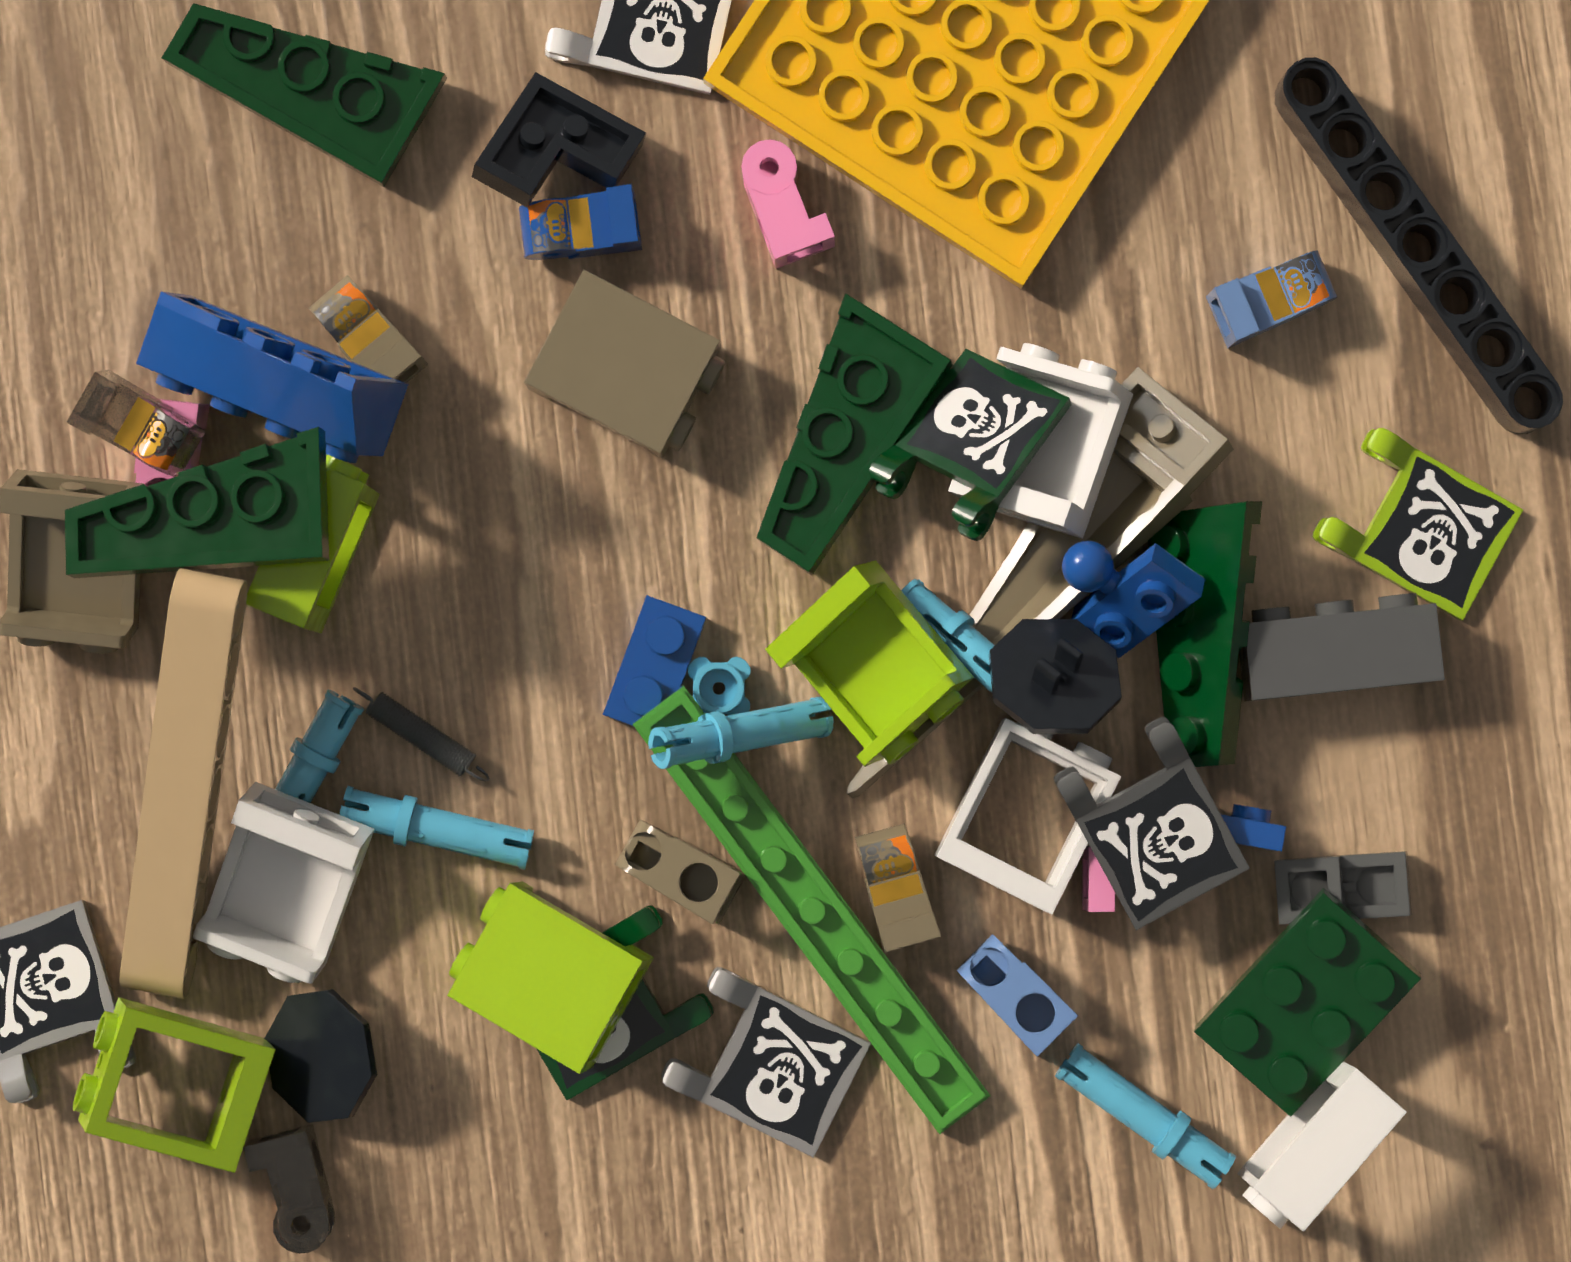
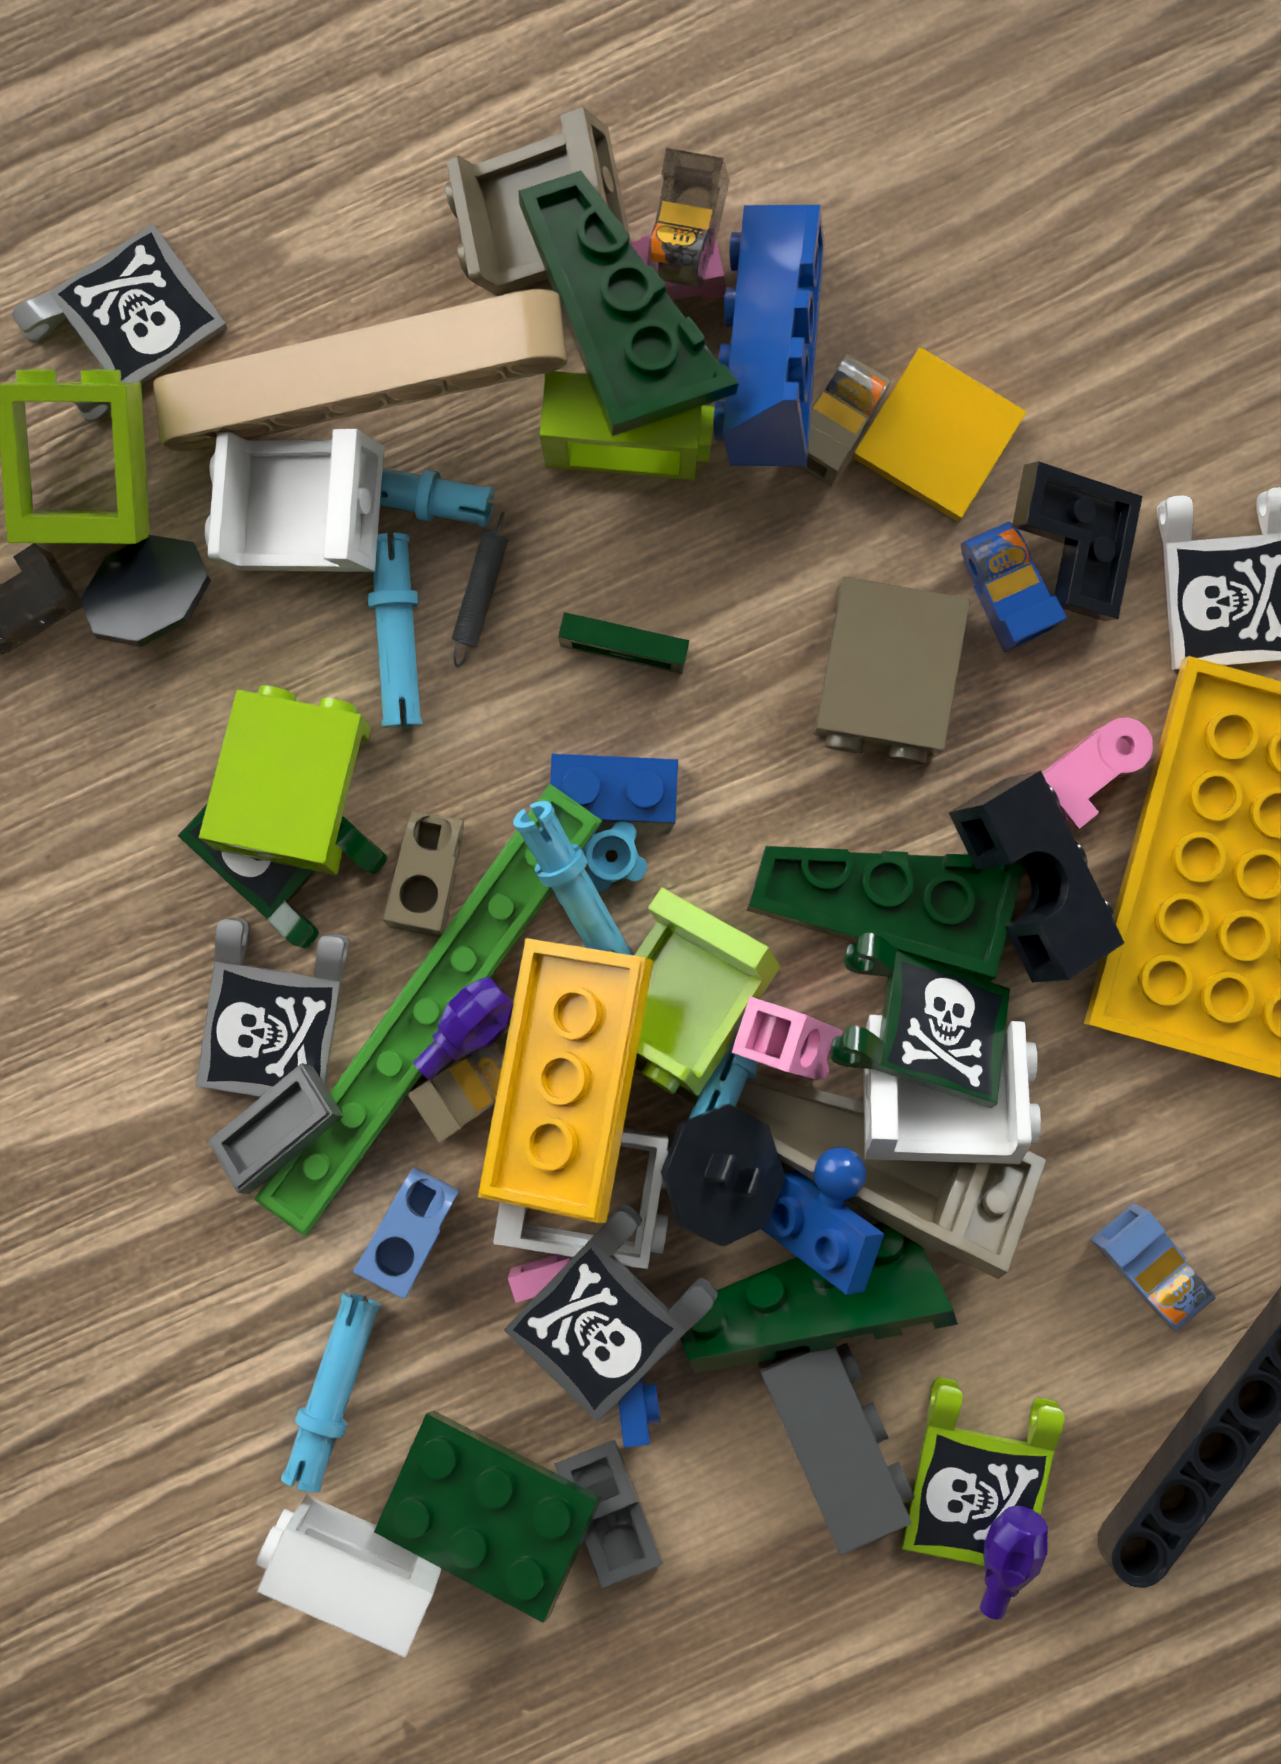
camera: 70 degrees right, 0 degrees up
dark green wing [161,3,447,187] -> none
none -> tile [208,1063,344,1194]
none -> dark purple piece [413,976,514,1080]
none -> yellow tile [478,938,654,1223]
none -> dark green tile [558,612,689,674]
none -> bright pink leg [731,996,843,1080]
none -> yellow tile [852,347,1027,523]
none -> black arch [948,770,1125,983]
none -> dark purple piece [979,1506,1048,1620]

